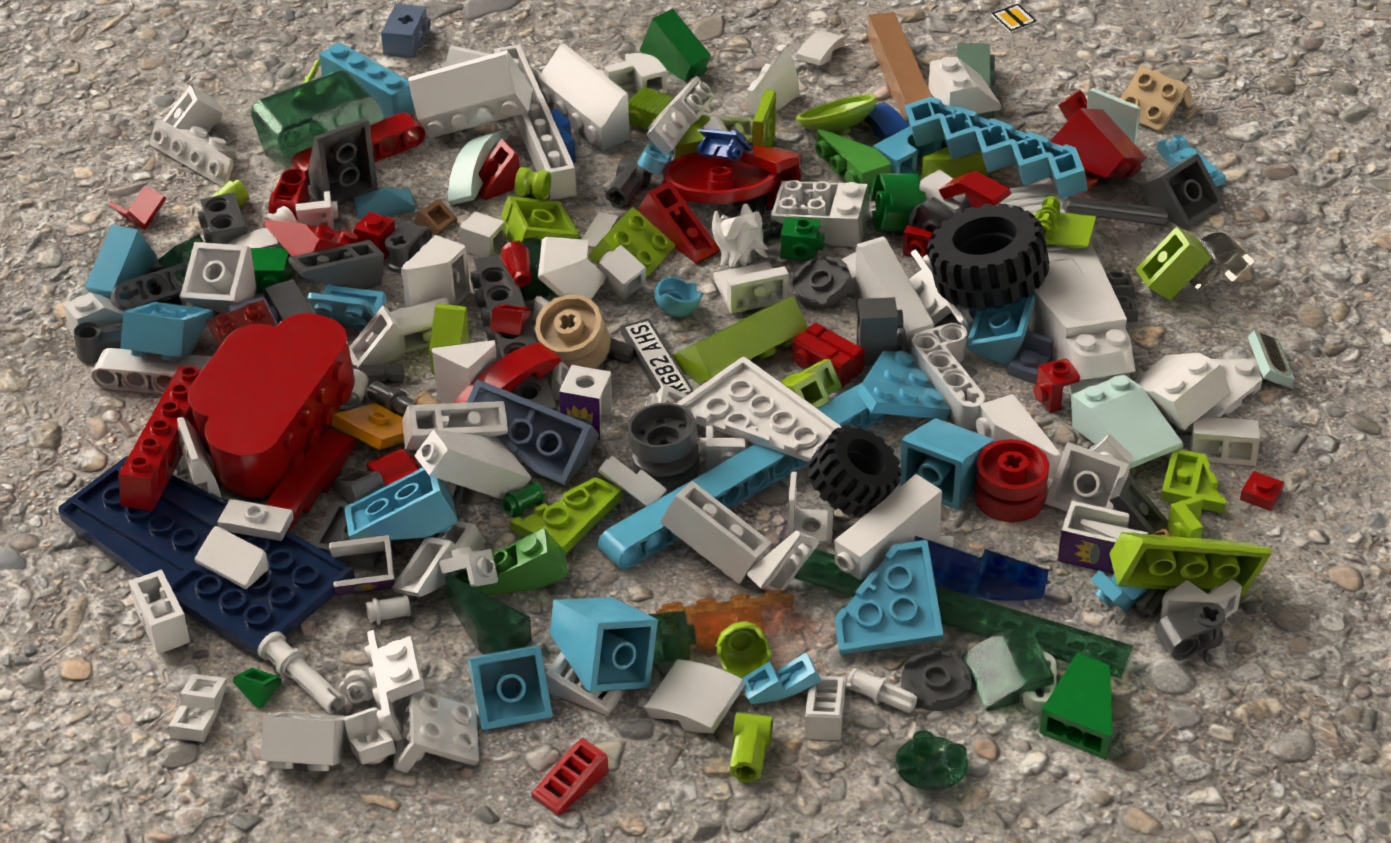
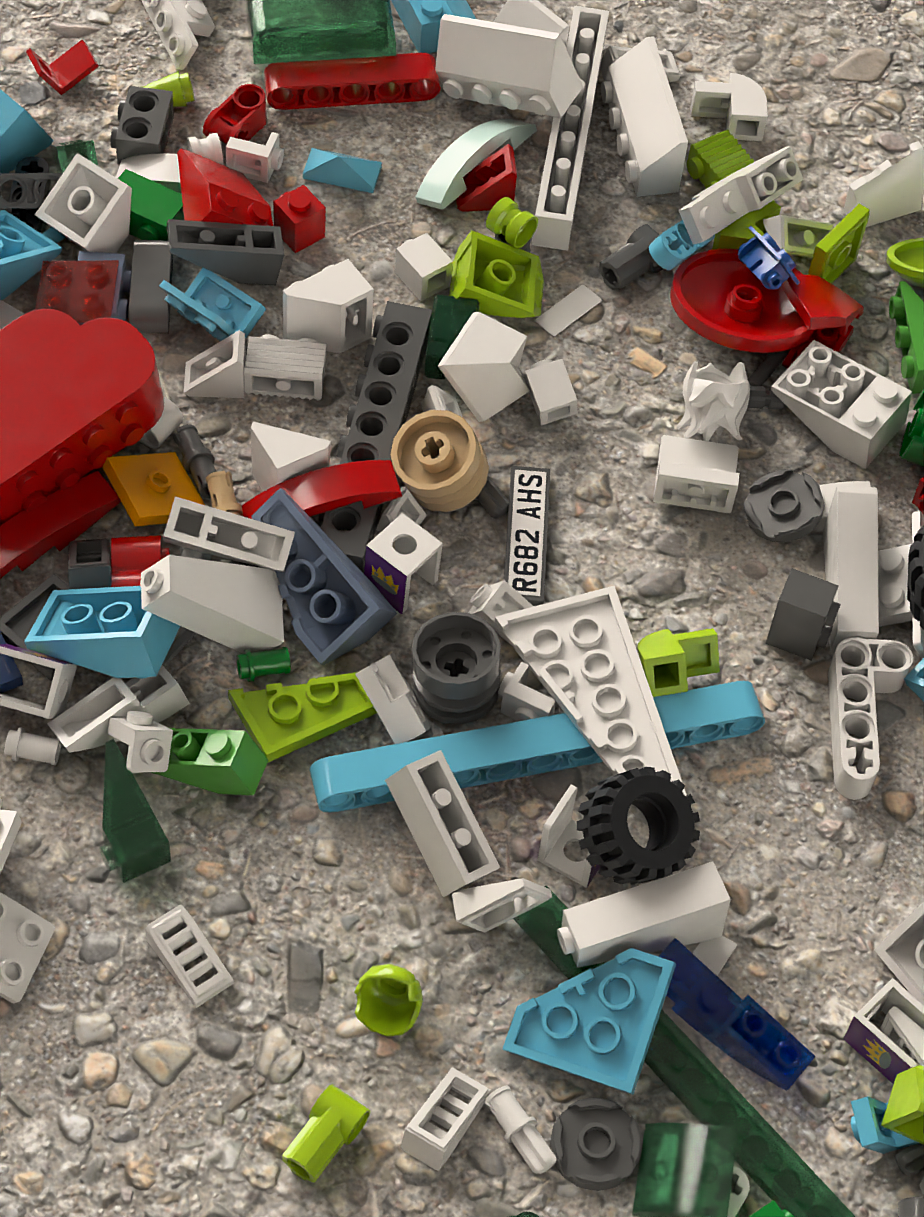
camera: 20 degrees right, 15 degrees up
dark grey slope [308,117,378,205] -> none
dark grey axle [353,363,405,383] -> none
dark grey piece [385,221,432,273] -> none
medium nougat slope [413,199,458,235] -> none
lime slope [429,303,470,374] -> none
medium azure slope [467,645,553,730] -> none
red slope [490,304,531,335] -> none
red cone [500,241,532,287] -> none
red slope [531,738,609,816] -> none
medium azure slope [550,597,658,692] -> none
blue slope [551,109,576,163] -> none
lime bracket [588,206,675,279] -> none
red slope [638,181,720,265] -> none
green slope [640,9,711,81] -> none
white slope [644,659,745,733] -> none
clear green brick [648,610,696,664] -> none
medium azure hair [654,276,703,318] -> none
clear orange bracket [655,590,794,649] -> none
lime slope [672,296,808,384] -> none
medium azure slope [742,653,822,704] -> none
green brick [780,217,825,261] -> none
red brick [792,322,865,388] -> none
medium azure plate [857,350,951,420] -> none
medium azure slope [899,418,994,510] -> none
red wheel [974,439,1050,523] -> none
white slope [976,394,1061,479] -> none

